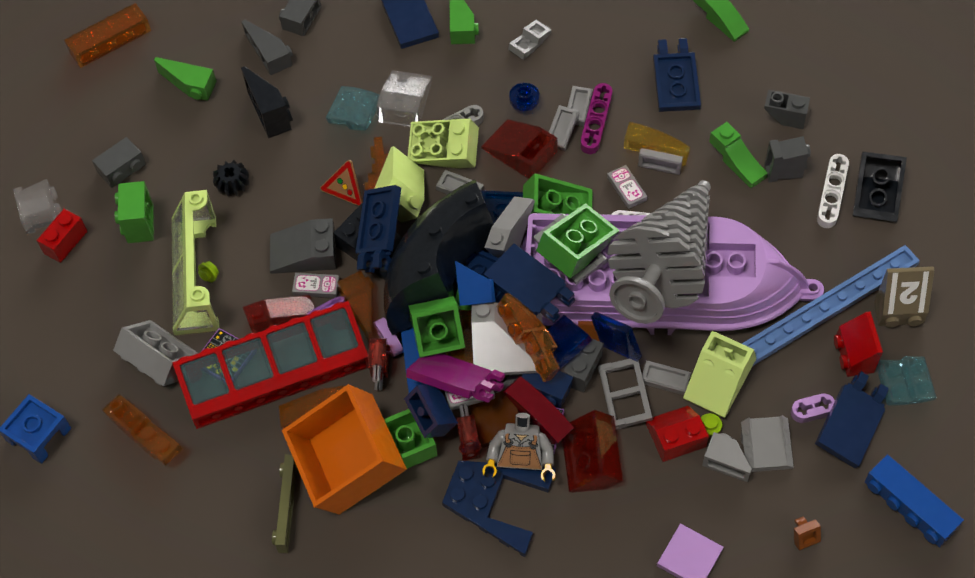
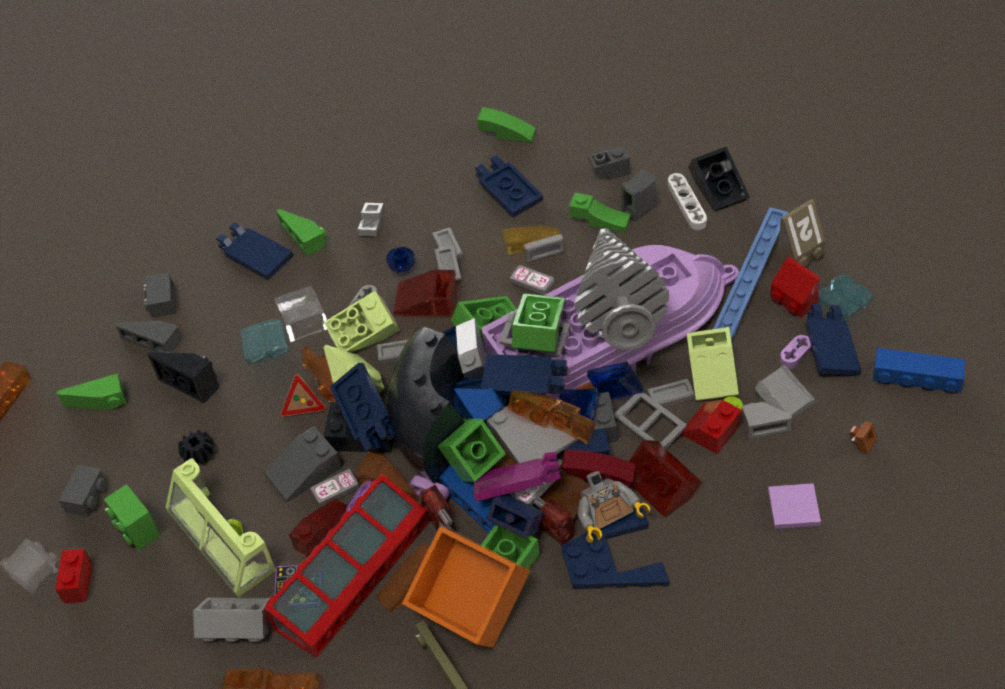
camera: 30 degrees left, 10 degrees down
magenta beam [581,83,612,154] -> none

